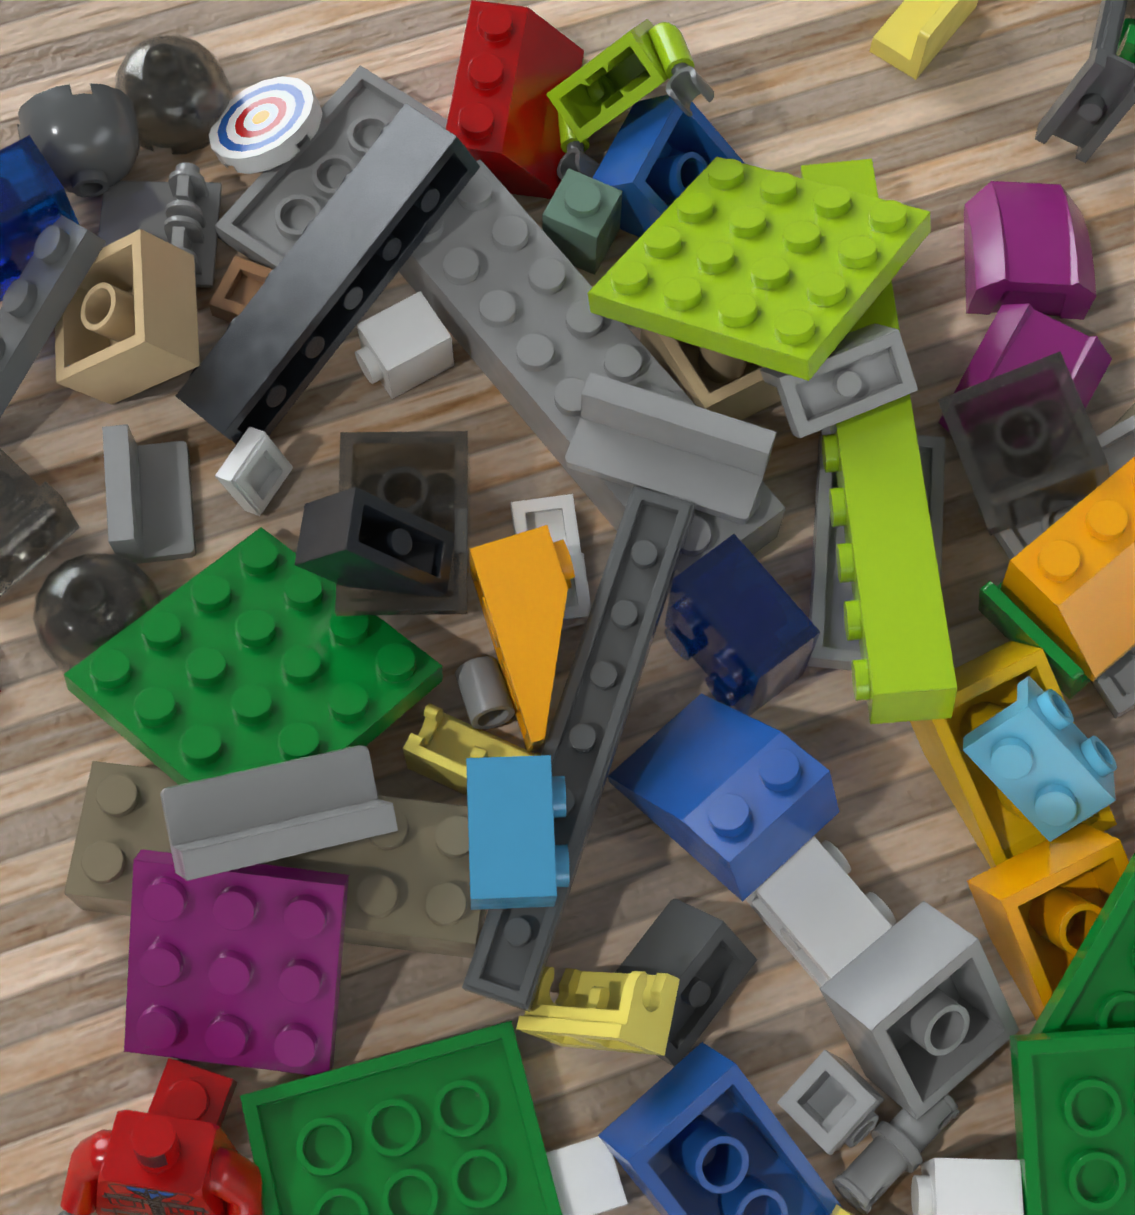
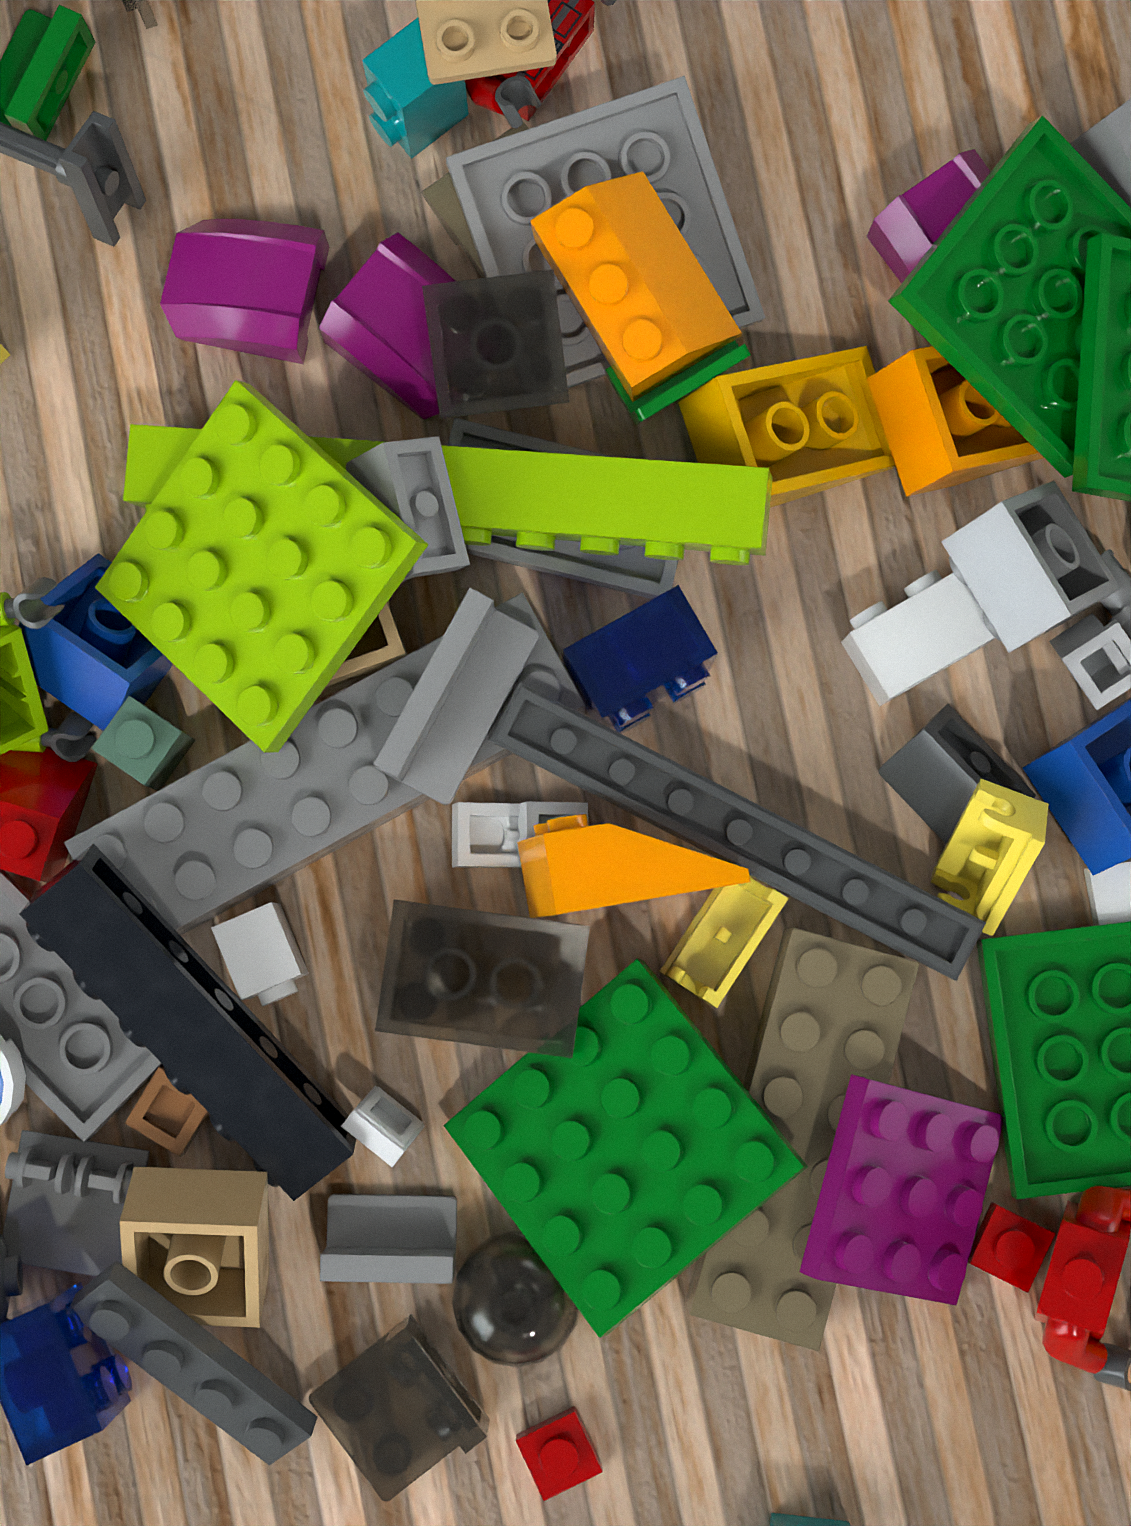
camera: 80 degrees left, 15 degrees up
light grey panel [160,745,398,881] -> none
black slope [294,487,455,597] -> none
light grey hinge [455,656,515,730] -> none
dark azure brick [466,755,570,910] -> none
blue slope [608,693,840,902] -> none
medium azure bracket [963,676,1117,842] -> none

